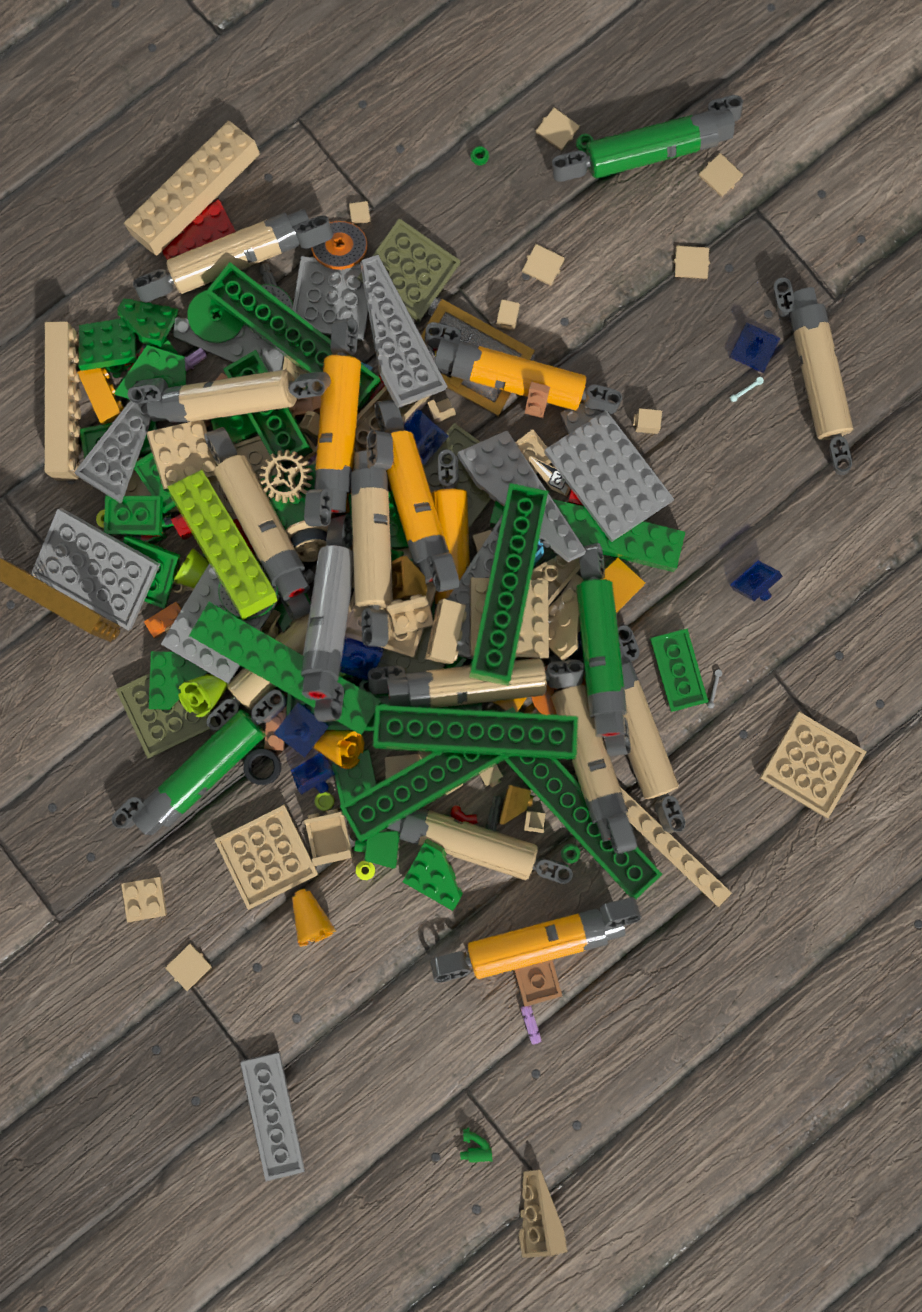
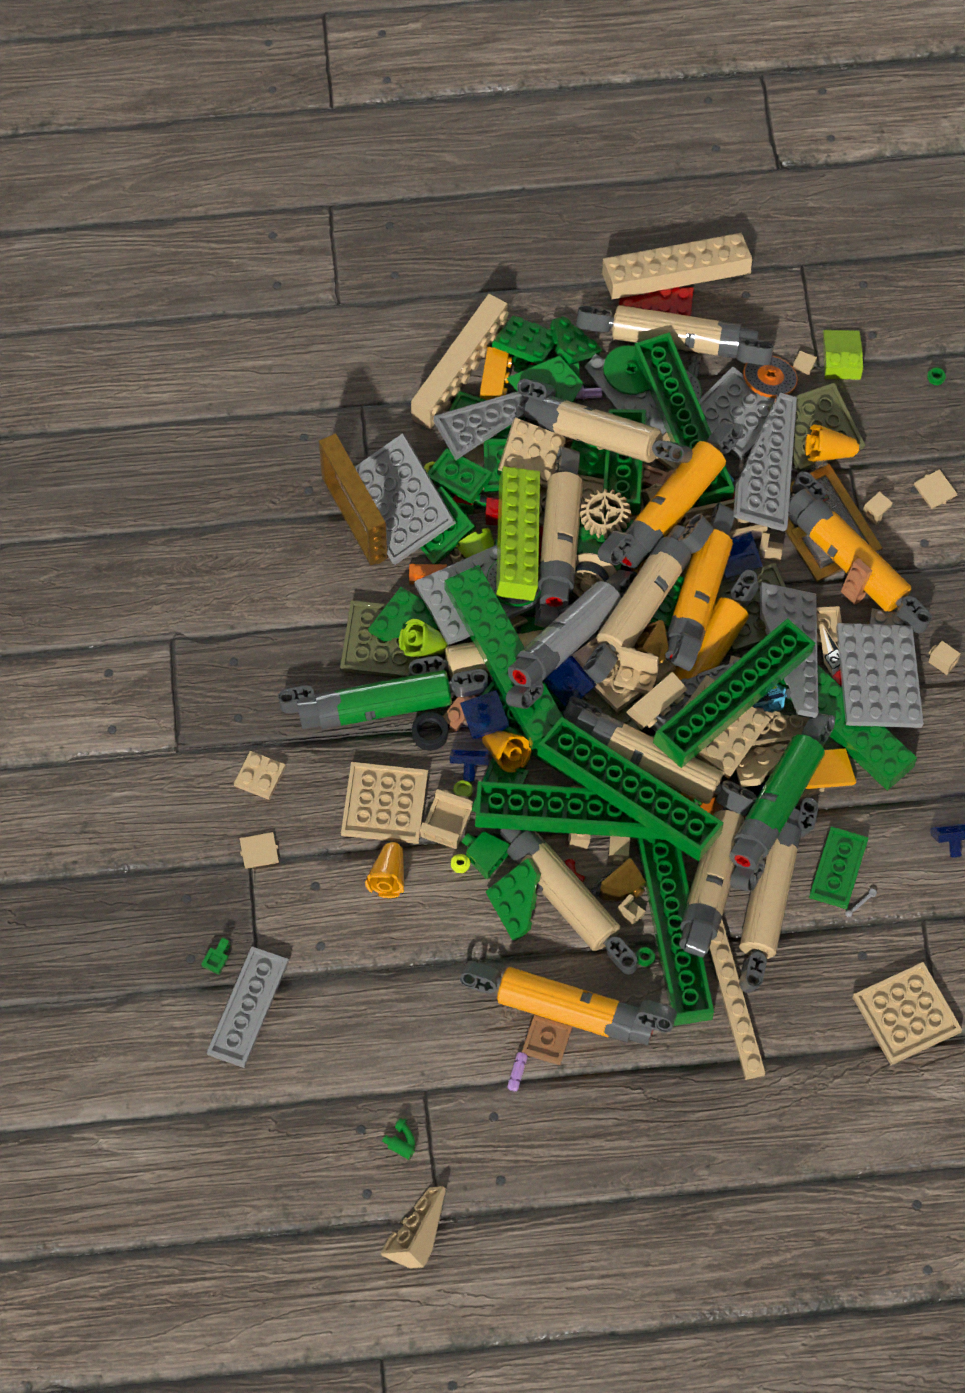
camera: 30 degrees right, 20 degrees down
none -> green plate [201,937,231,975]
none -> light orange cone [805,424,859,462]
none -> lime slope [823,330,863,380]

